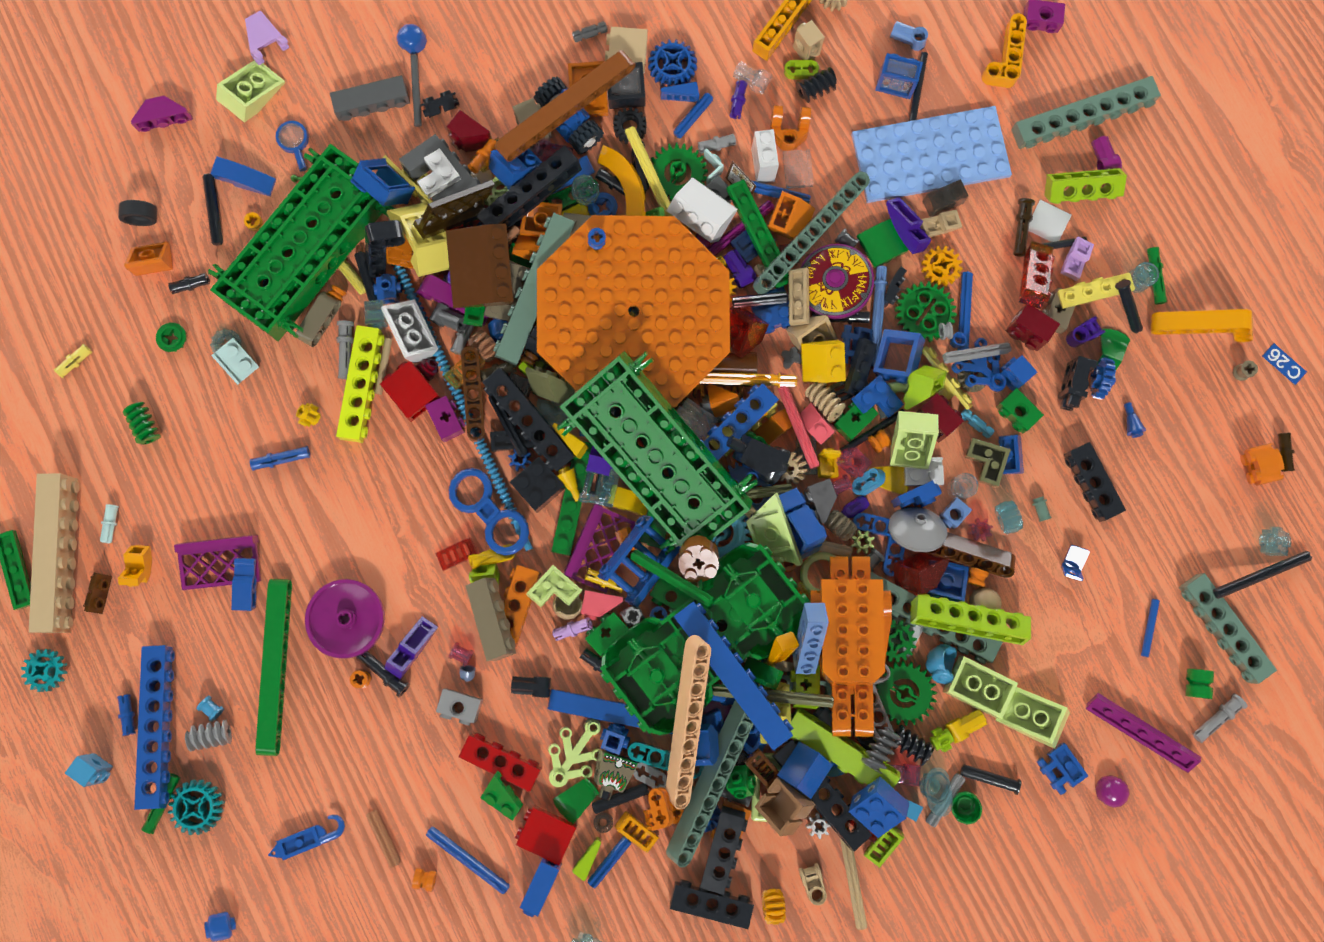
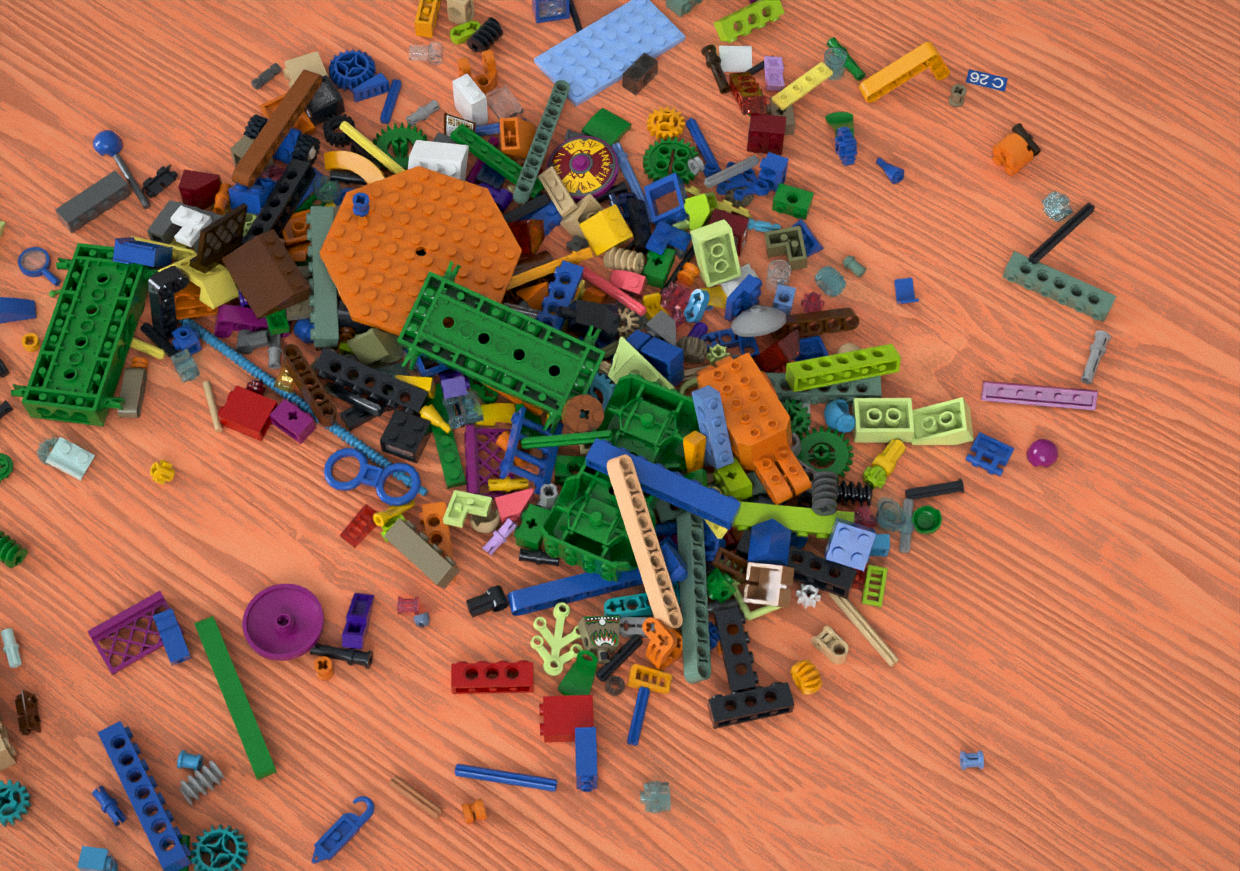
camera: 25 degrees left, 20 degrees down
light orange brick [118,545,152,587] -> none
blue pin [250,446,311,471] -> none
light grey pin [336,320,354,379] -> none
neon yellow brick [336,325,385,443] -> none
white slope [381,299,438,363] -> none
light grey brick [436,688,483,726] -> none
nougat gear [468,330,496,362] -> none
green wing [480,771,523,821] -> none
blue gear [508,449,532,472] -> none
lime slope [572,837,602,881] -> none
blue brick [600,723,630,755] -> none
light aqua bracket [704,149,724,184] -> none
olive axle [713,684,834,708] -> none
dark purple pin [729,80,747,119] -> none
black slope [884,266,907,308] -> none
dark purple slope [886,197,932,254] -> none
tan slope [920,210,962,238] -> none
orange wheel [967,567,989,588] -> none
black hips [1058,356,1098,411] -> none
black brick [1064,442,1126,522] -> none
dark purple piece [1066,316,1106,348] -> none
black axle [1115,280,1143,333] -> none
blue bar [1141,599,1160,658] -> none
green wheel [1185,669,1214,699] -> none

